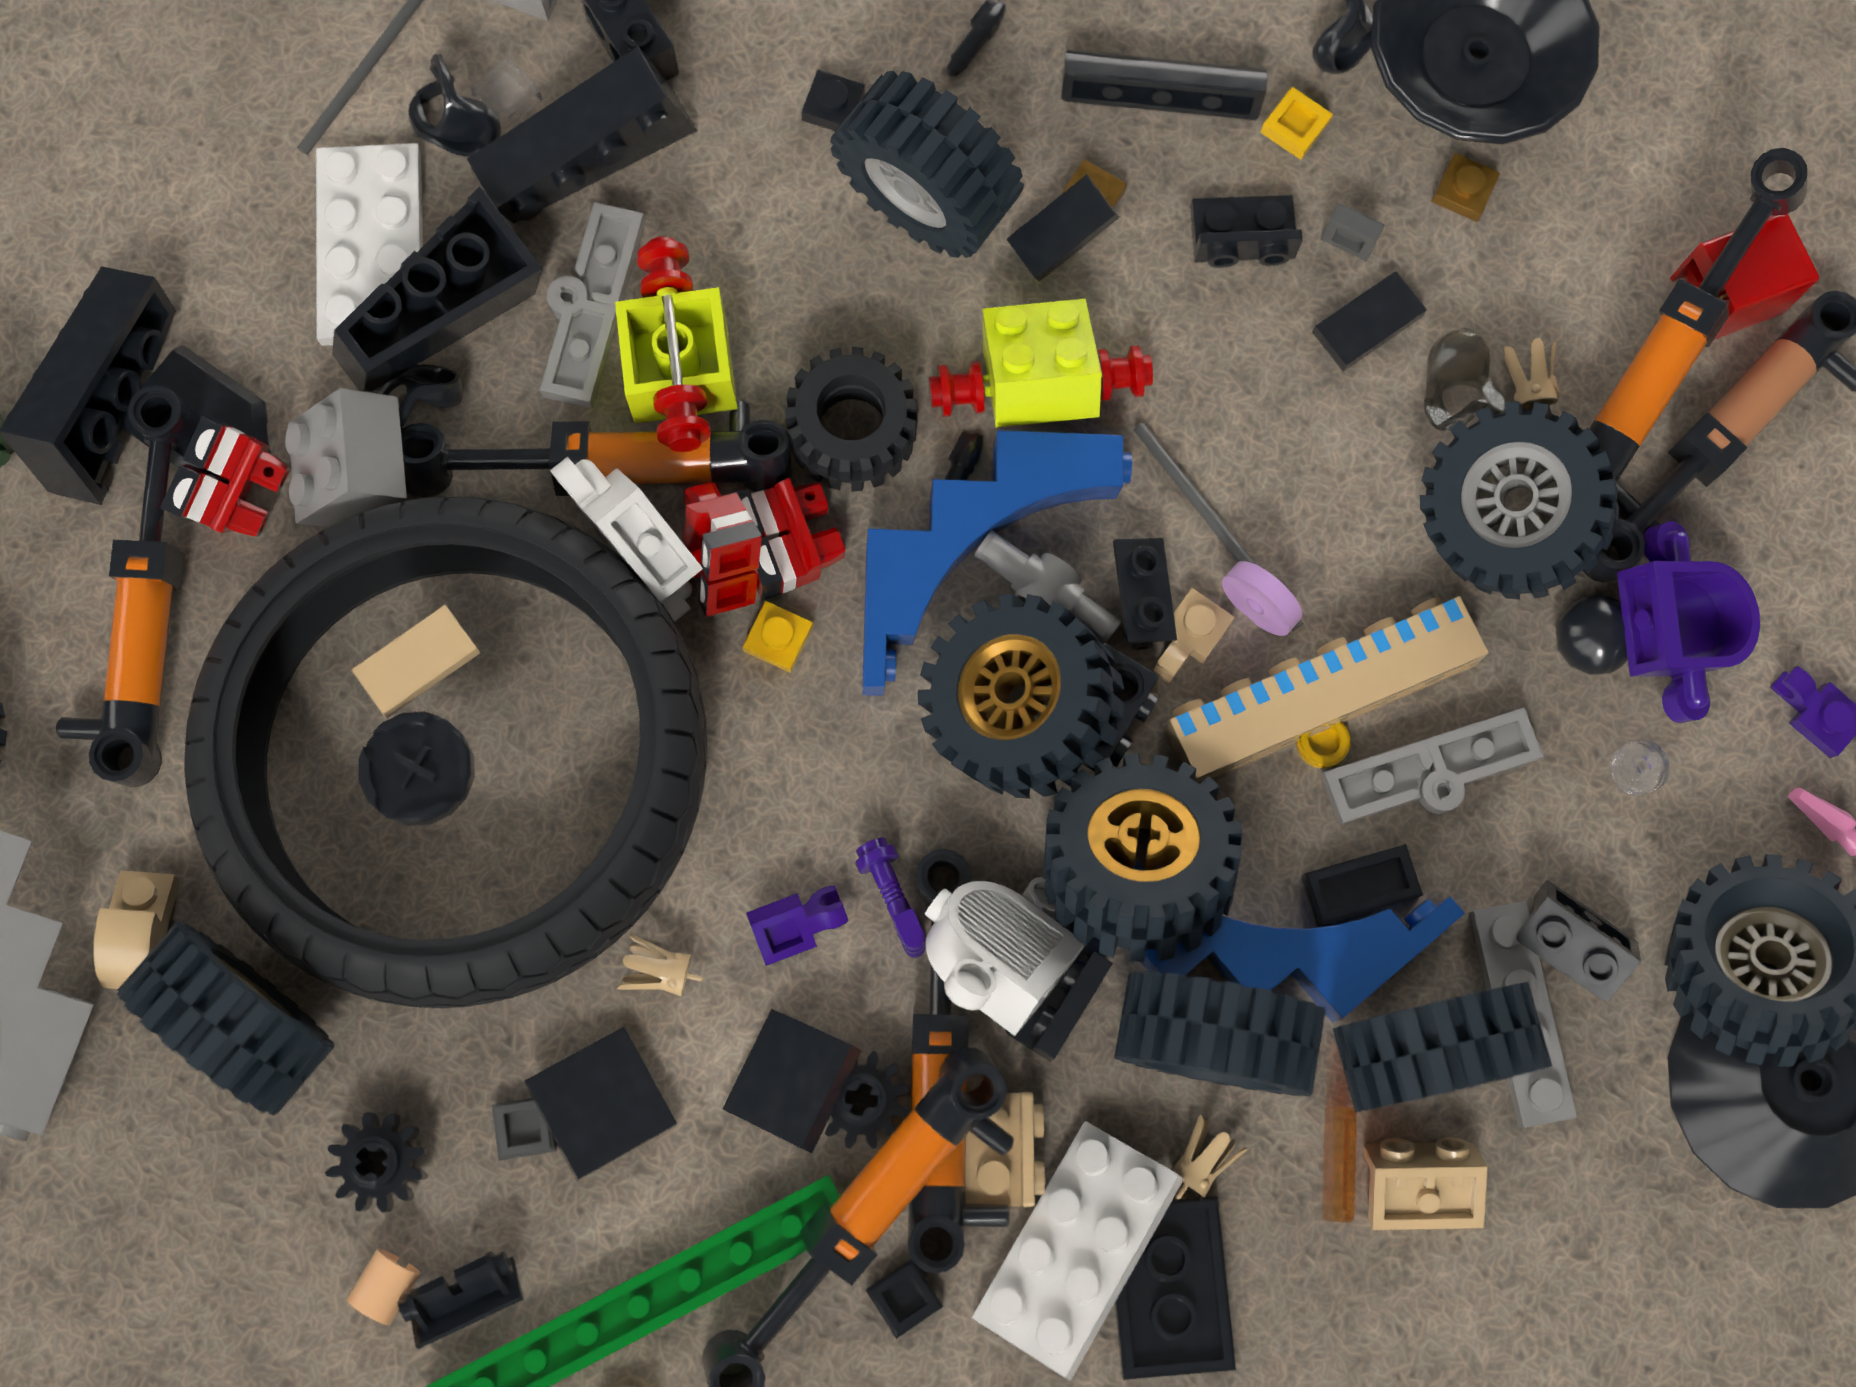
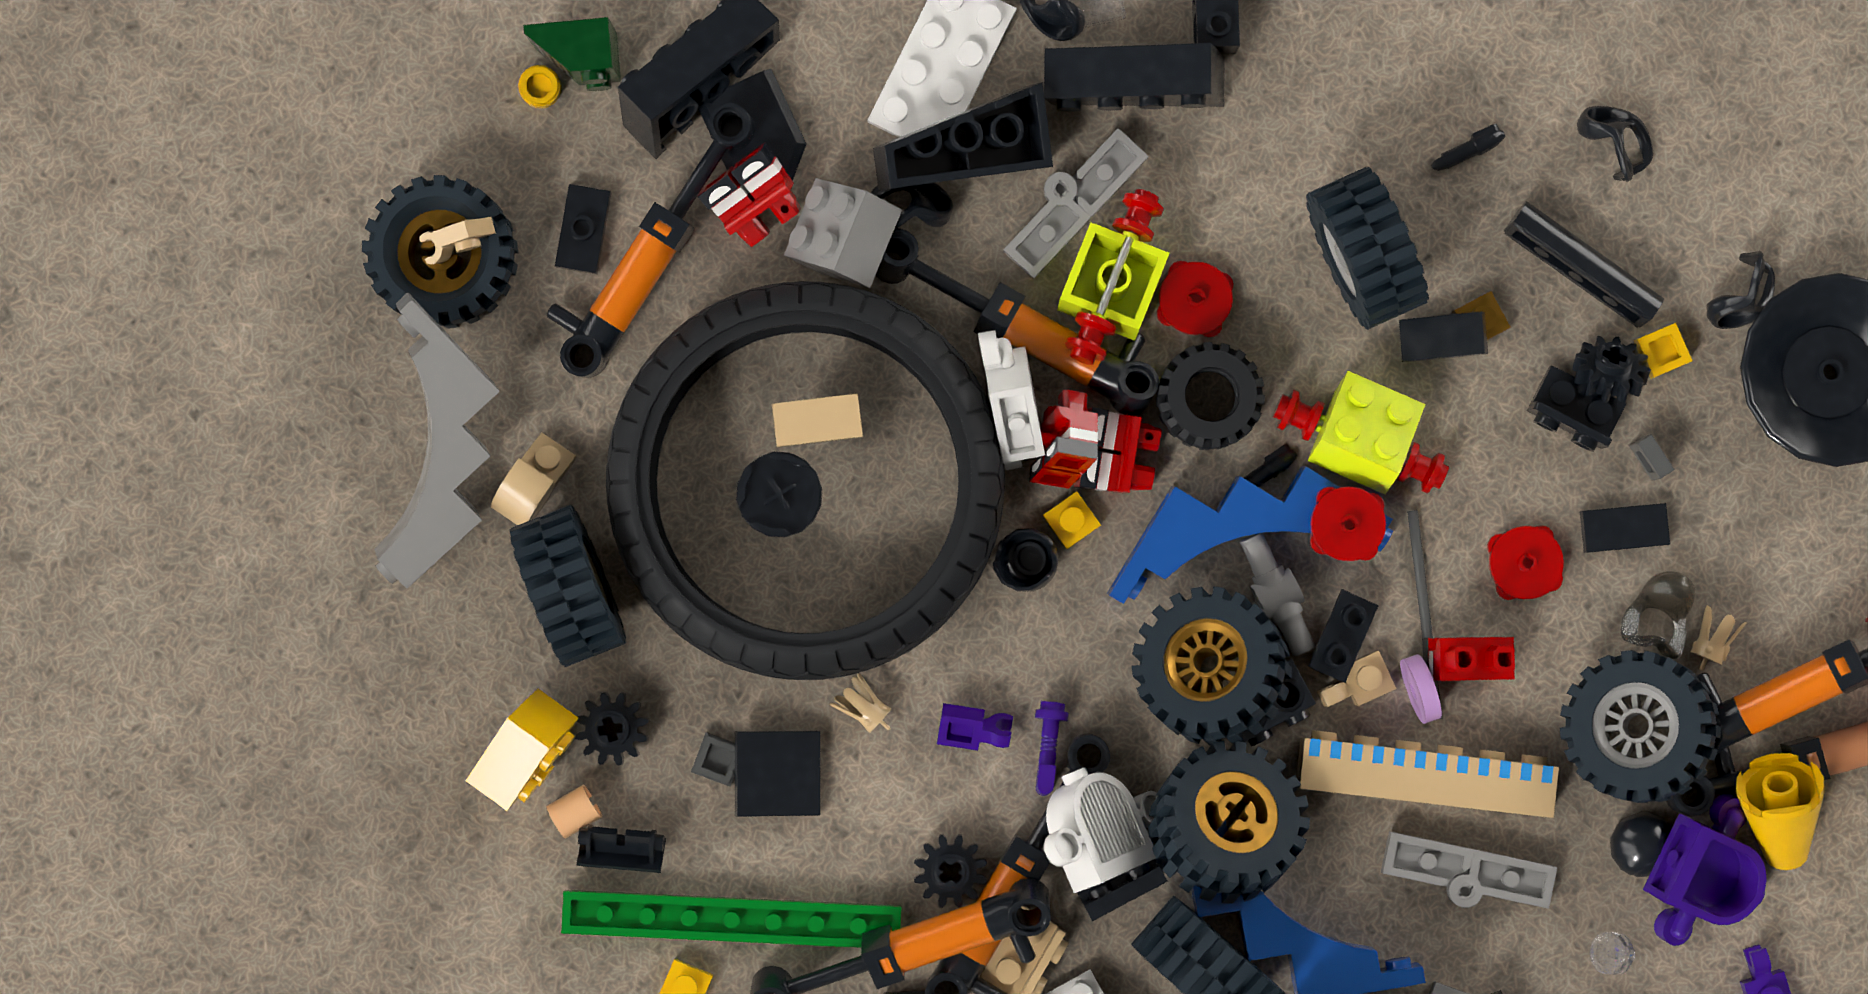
camera: 40 degrees right, 10 degrees up
black tile [722,1009,862,1154] -> none
black plate [801,69,865,131] -> none
yellow tile [1296,722,1351,769] -> none
black tile [1301,844,1423,927] -> none
pearl gold plate [1431,153,1501,222] -> none
none -> brick [466,688,579,811]
none -> black plate [555,184,612,275]
none -> black hair [993,528,1059,592]
none -> red piece [1157,261,1234,338]
none -> red piece [1310,487,1386,561]
none -> red hips [1422,637,1515,681]
none -> red piece [1487,525,1564,600]
none -> black gear [1572,336,1651,403]
none -> yellow cone [1736,753,1825,870]

